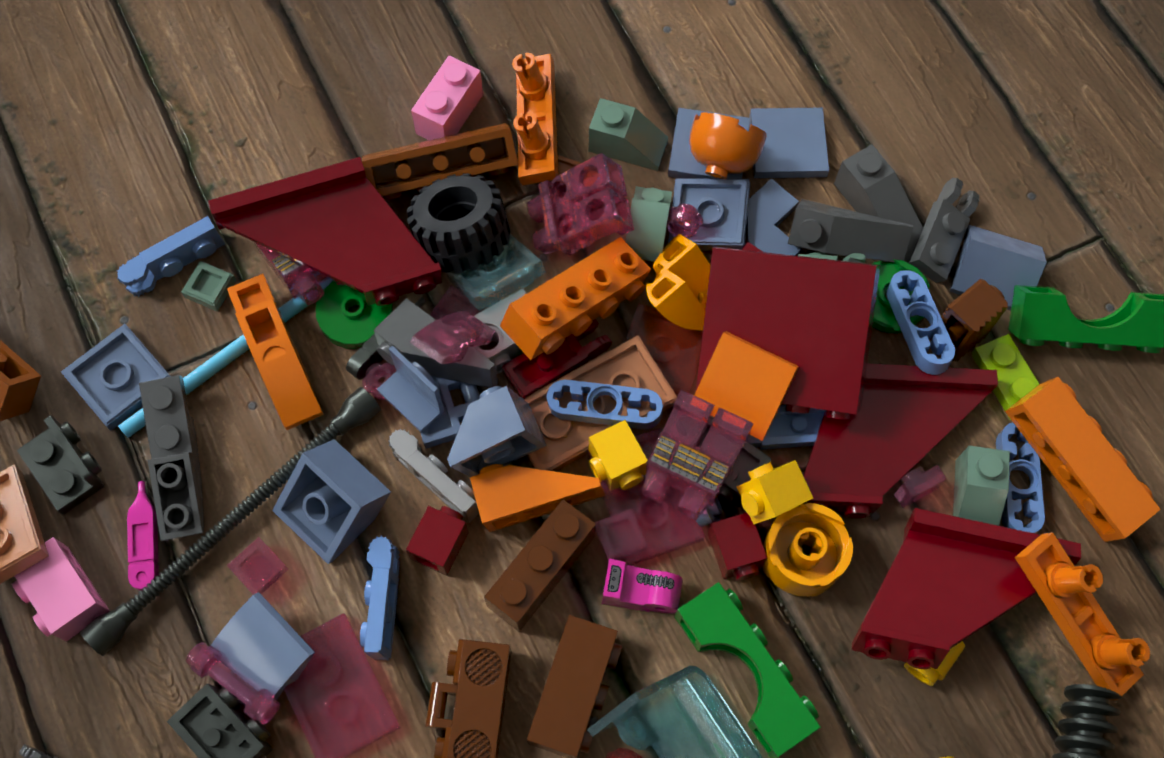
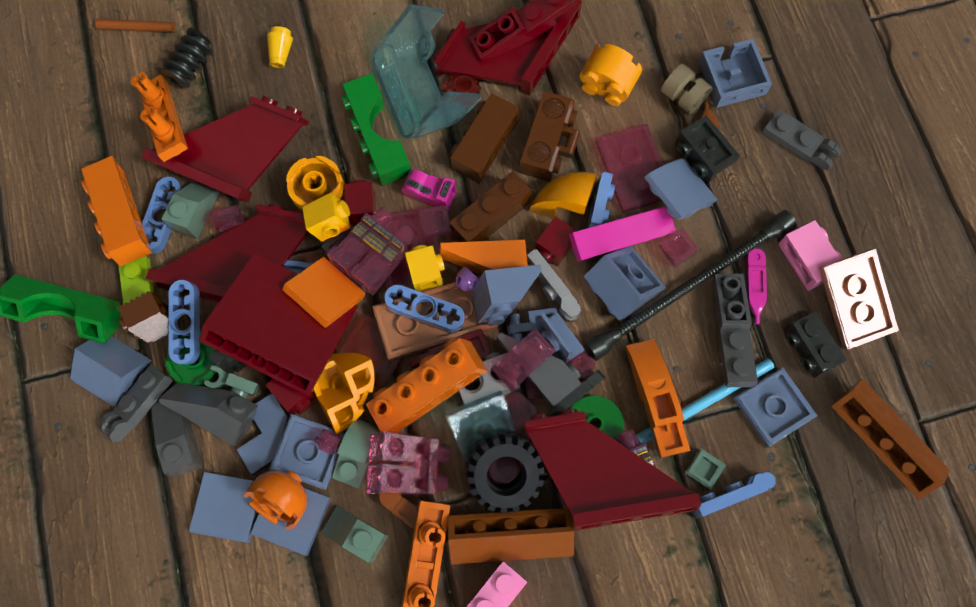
camera: 165 degrees left, 5 degrees up
clear pink bar [186,642,280,724] -> none
none -> medium lavender hinge [455,266,479,291]
none -> light orange brick [529,172,597,219]
none -> dark pink tile [569,206,677,262]

